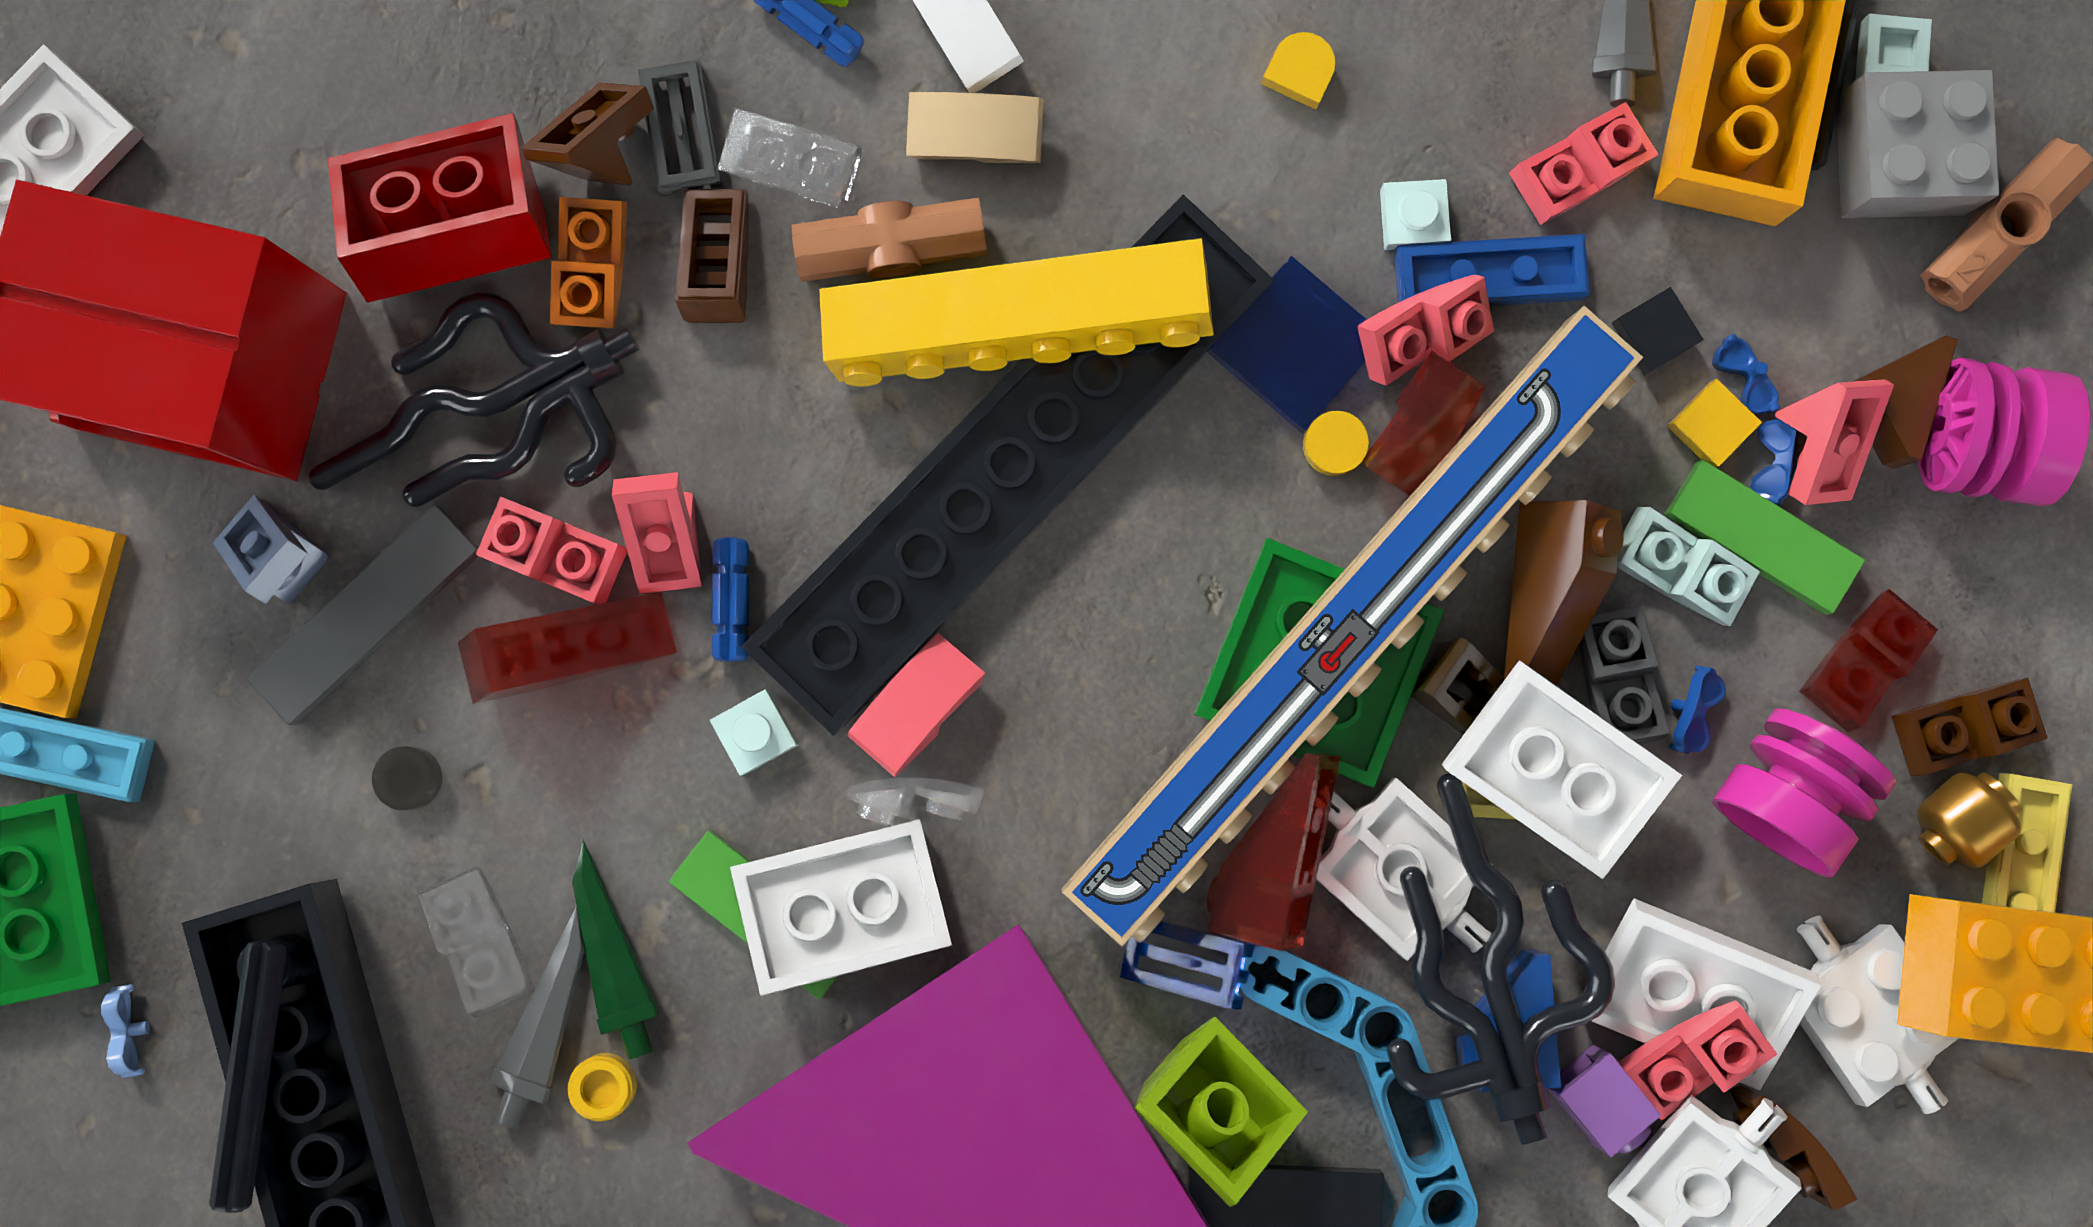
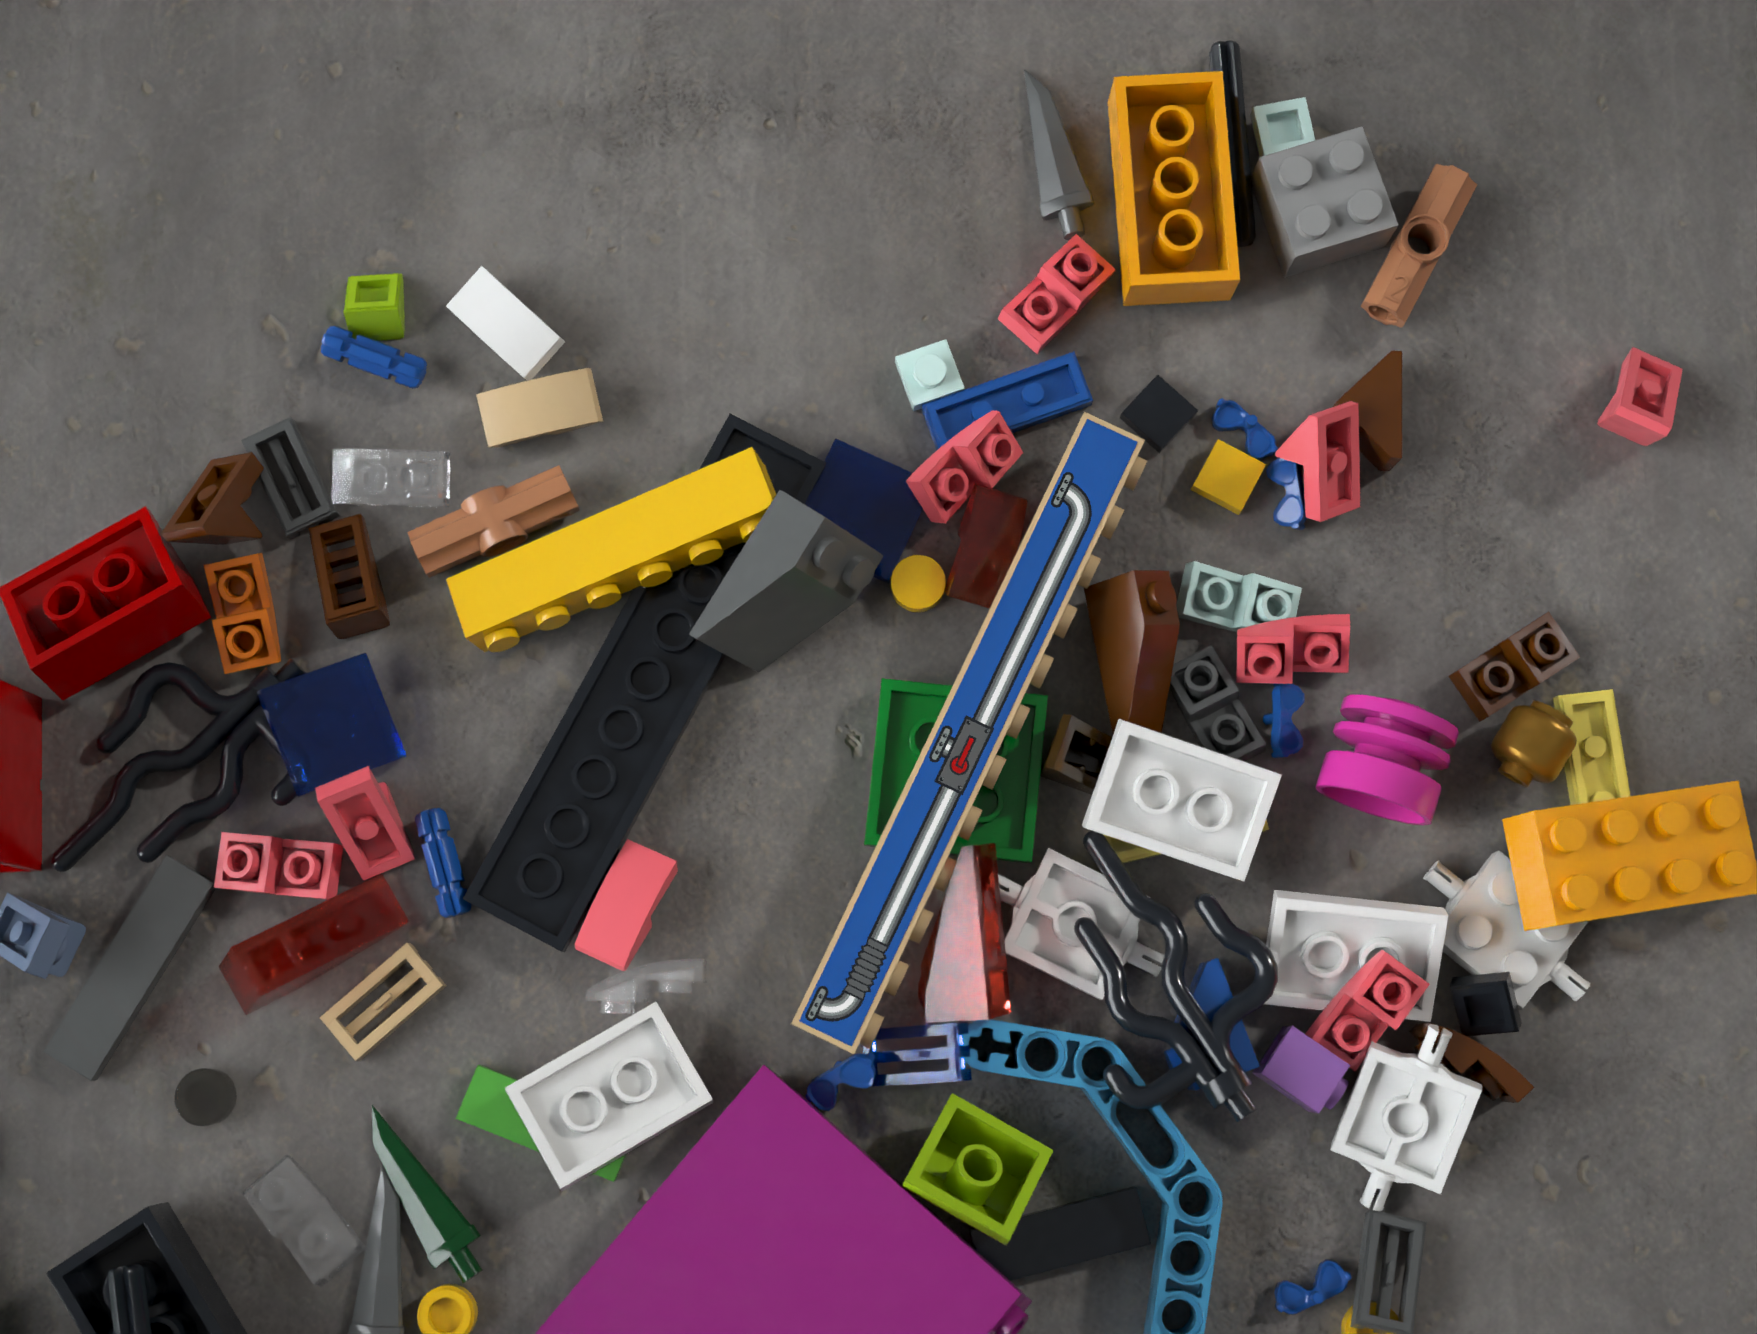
camera: 15 degrees left, 5 degrees down
light aqua plate [710,689,799,776] -> none
yellow tile [1261,32,1335,110] -> none
bright green tile [1664,460,1865,615] -> none
clear red slope [1799,589,1938,732] -> none
dark pink wheel [1918,357,2091,507] -> none
none -> clear blue tile [257,653,407,797]
none -> tan tile [320,943,447,1061]
none -> dark grey slope [689,490,884,672]
none -> blue piece [805,1052,876,1111]
none -> coral slope [1236,614,1350,684]
none -> black tile [1450,972,1522,1036]

